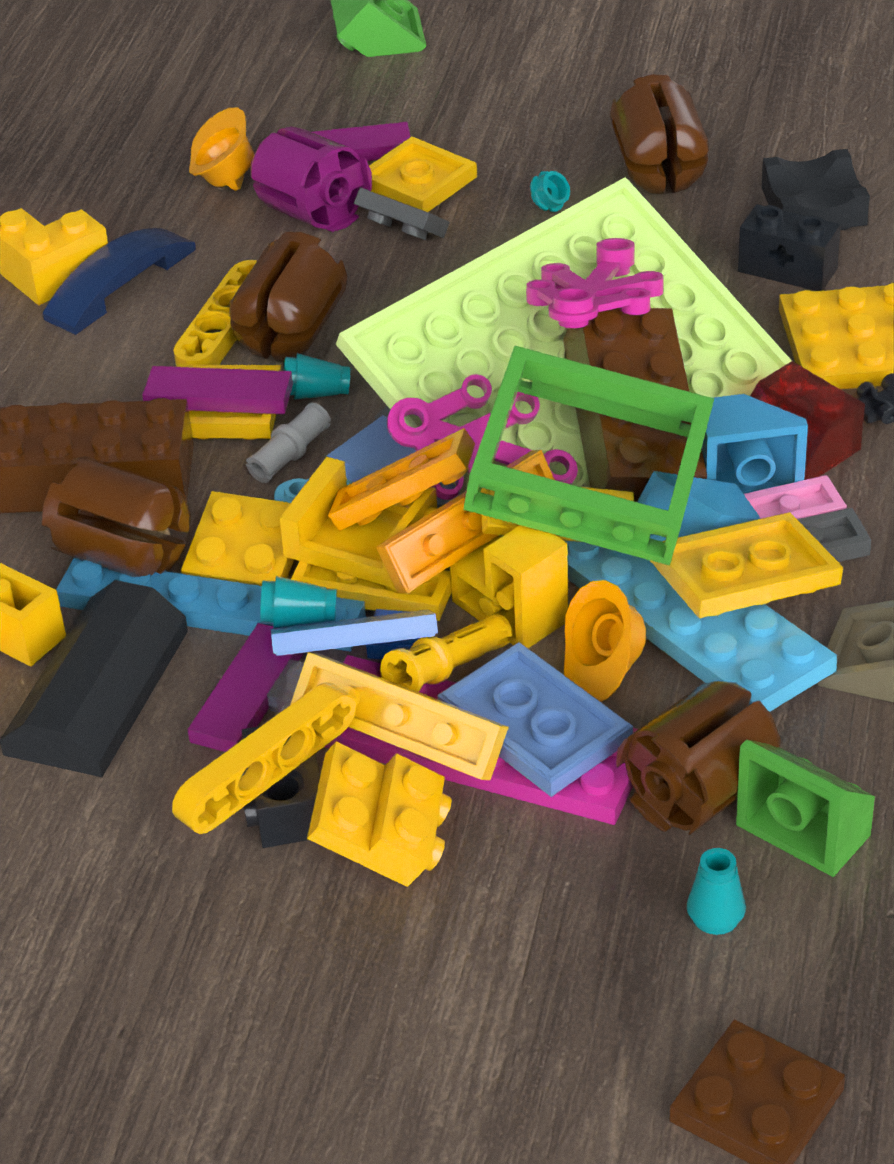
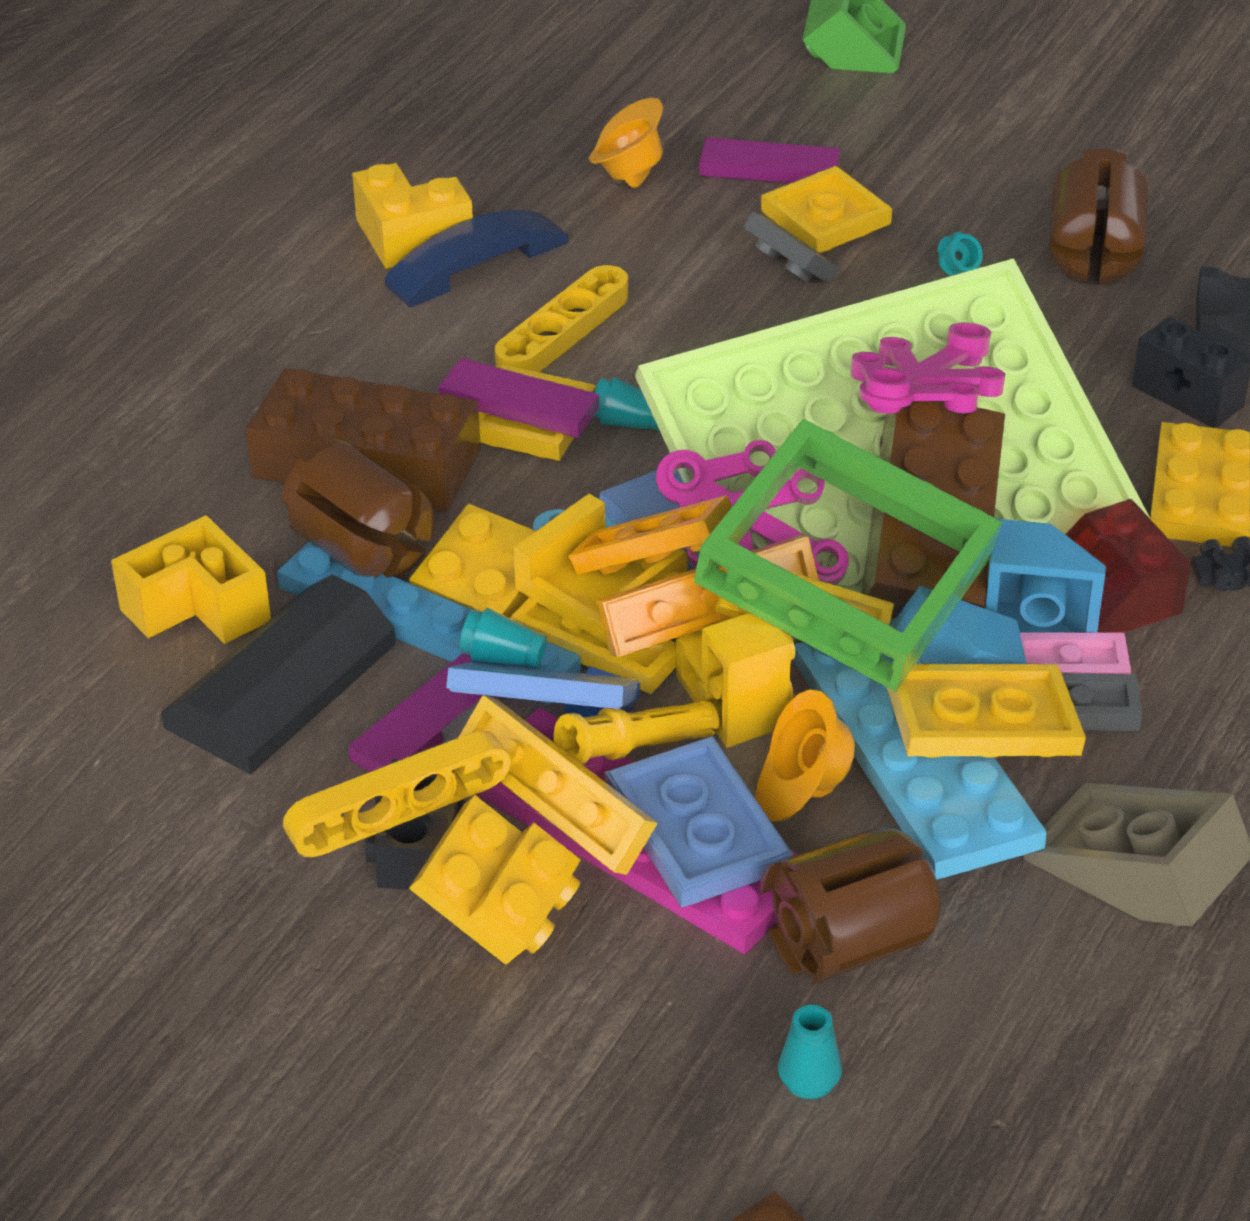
camera: 15 degrees right, 0 degrees up
reddish brown cylinder [229,232,348,361] -> none
light grey pin [246,402,331,483] -> none
magenta cylinder [251,126,372,232] -> none
bright green slope [736,739,875,877] -> none

